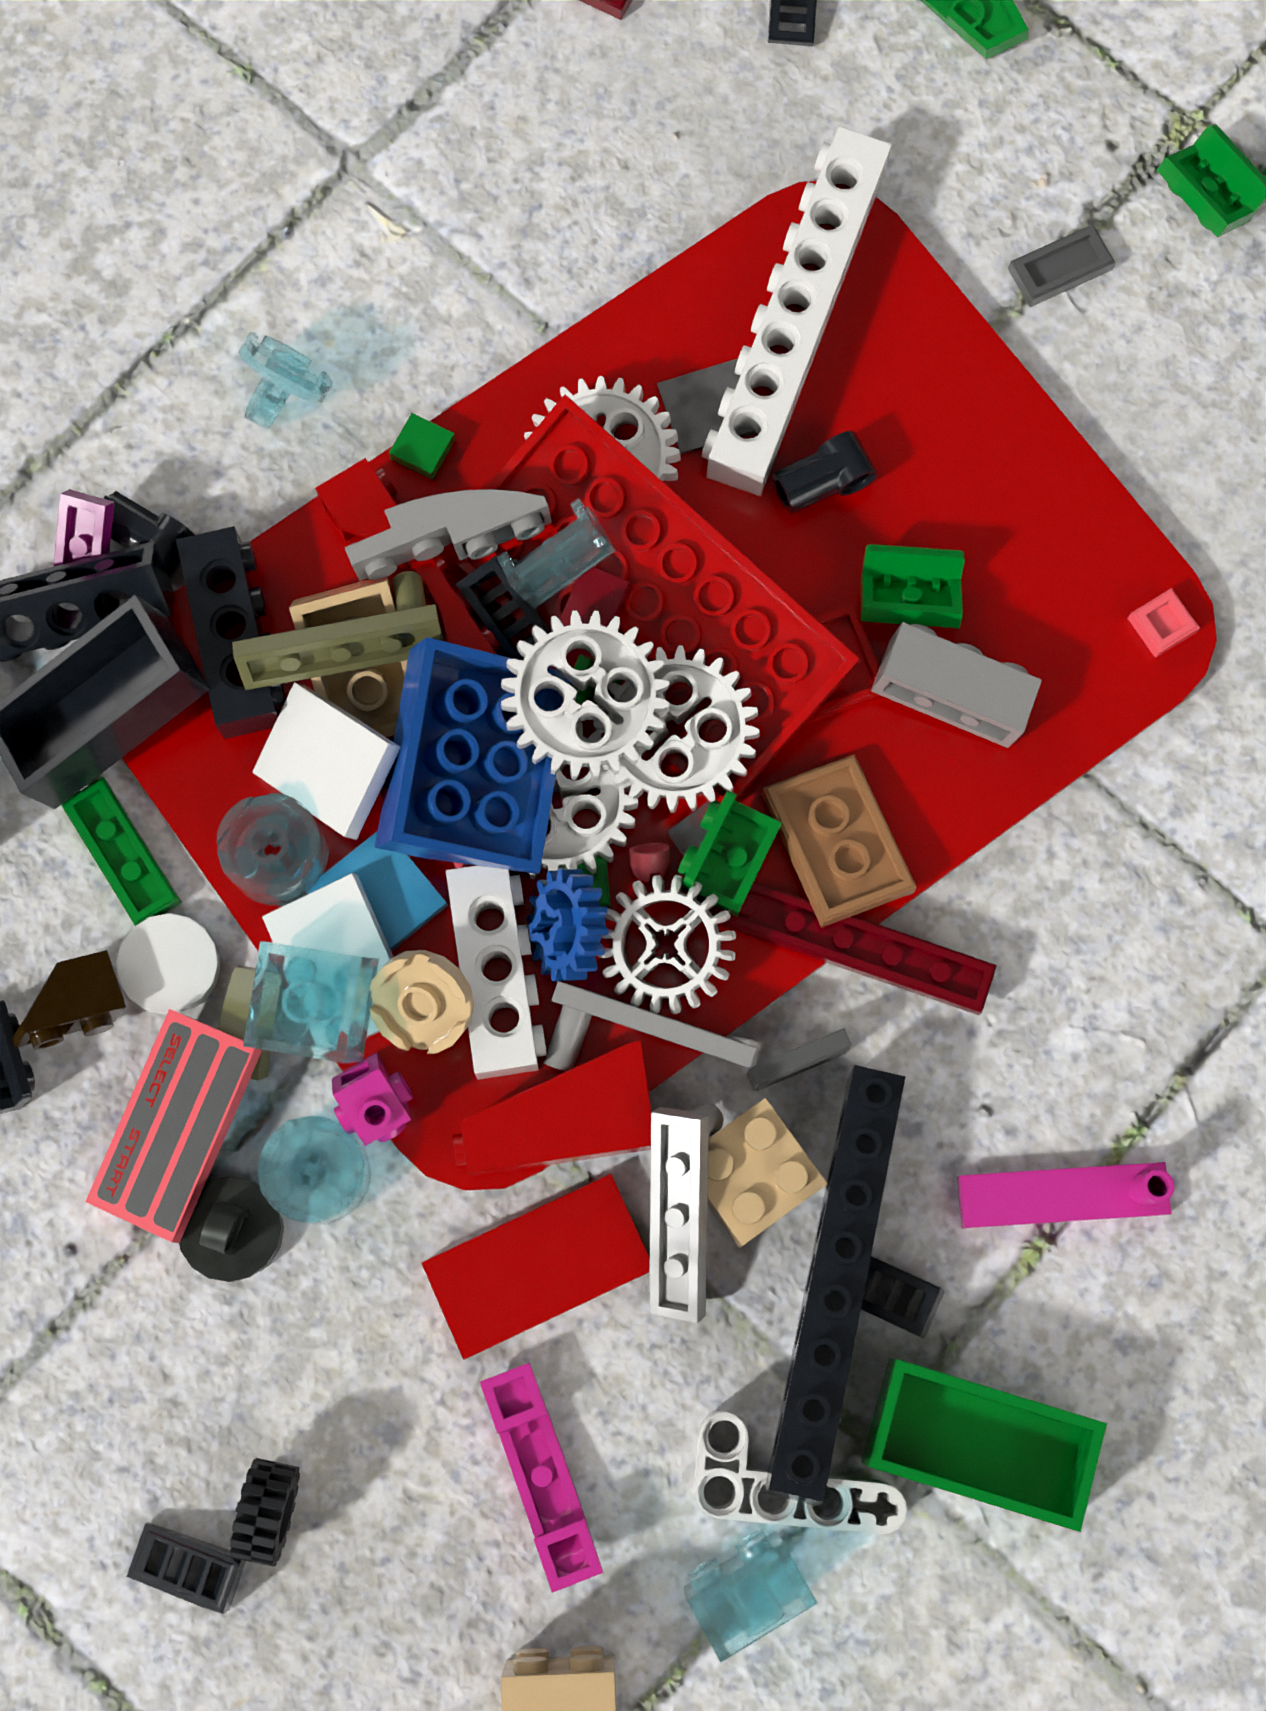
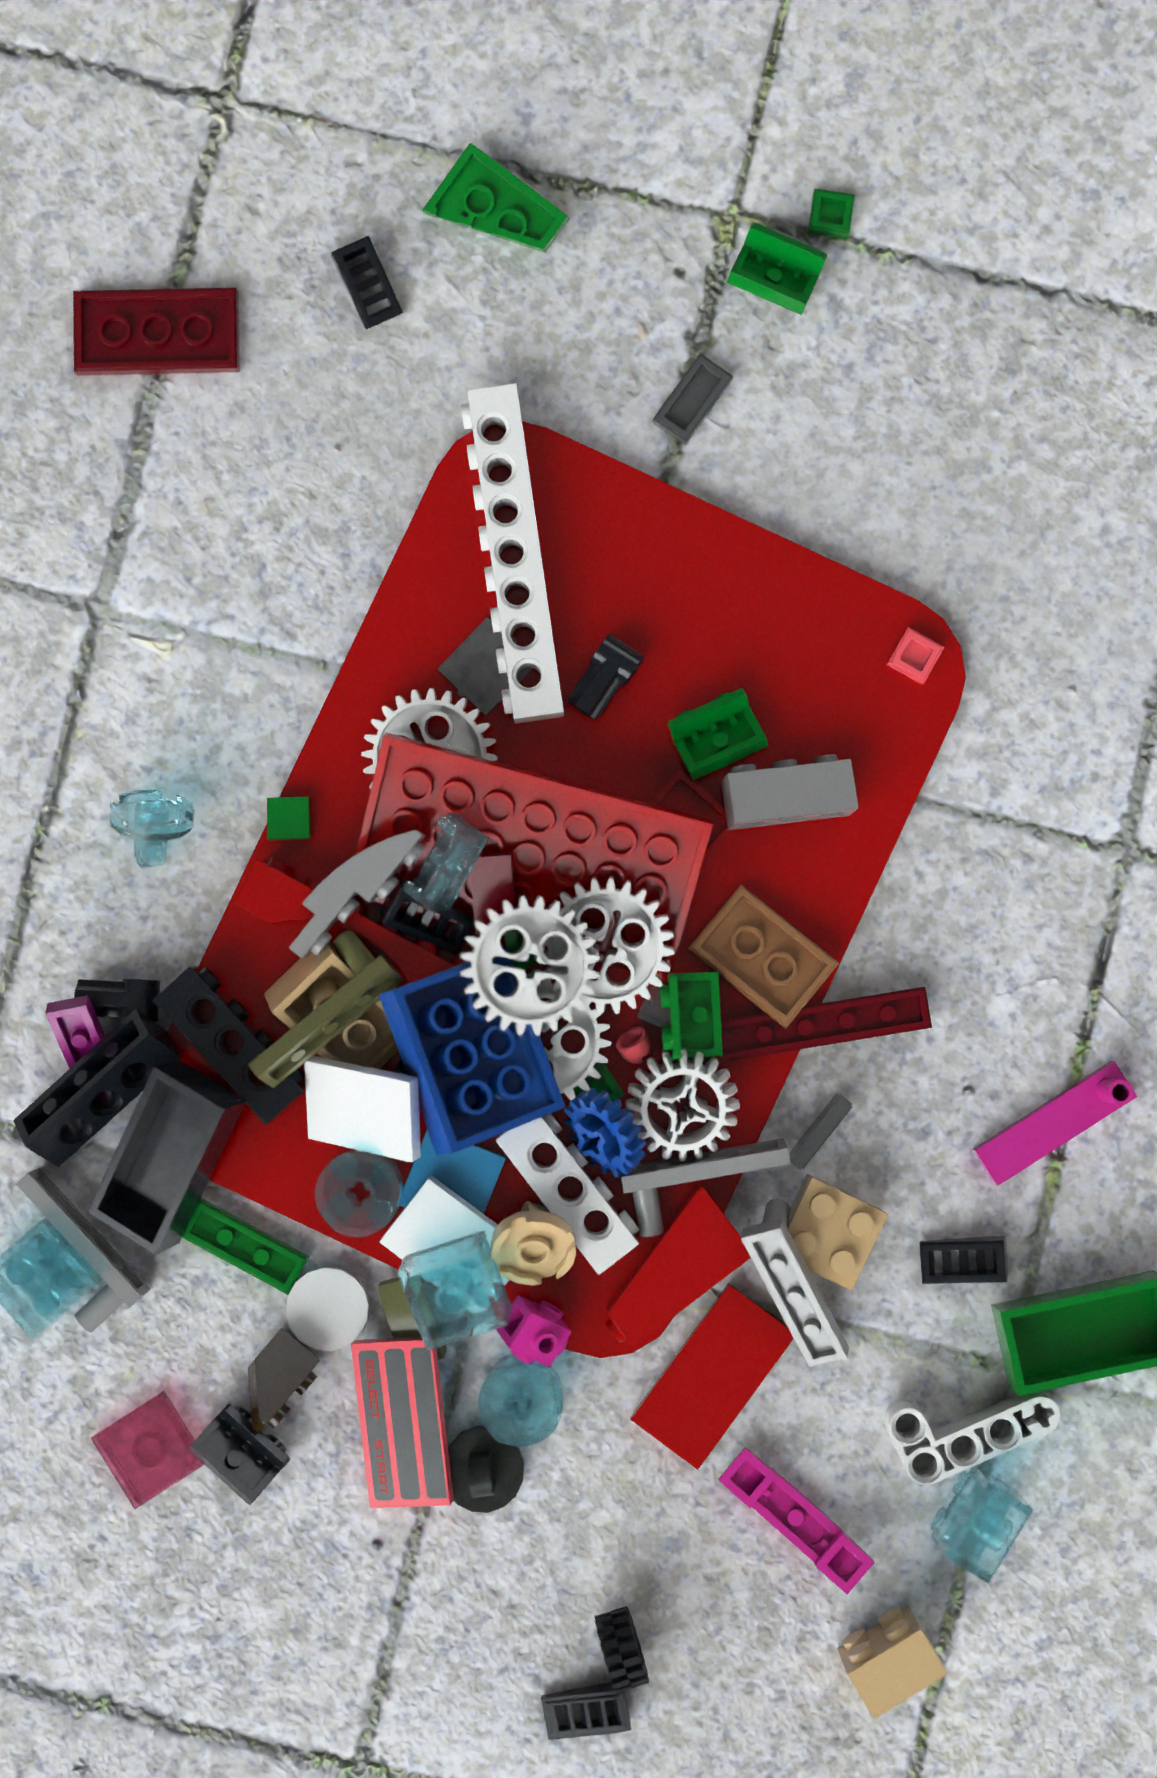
camera: 25 degrees left, 10 degrees up
black brick [764,1065,906,1506] -> none

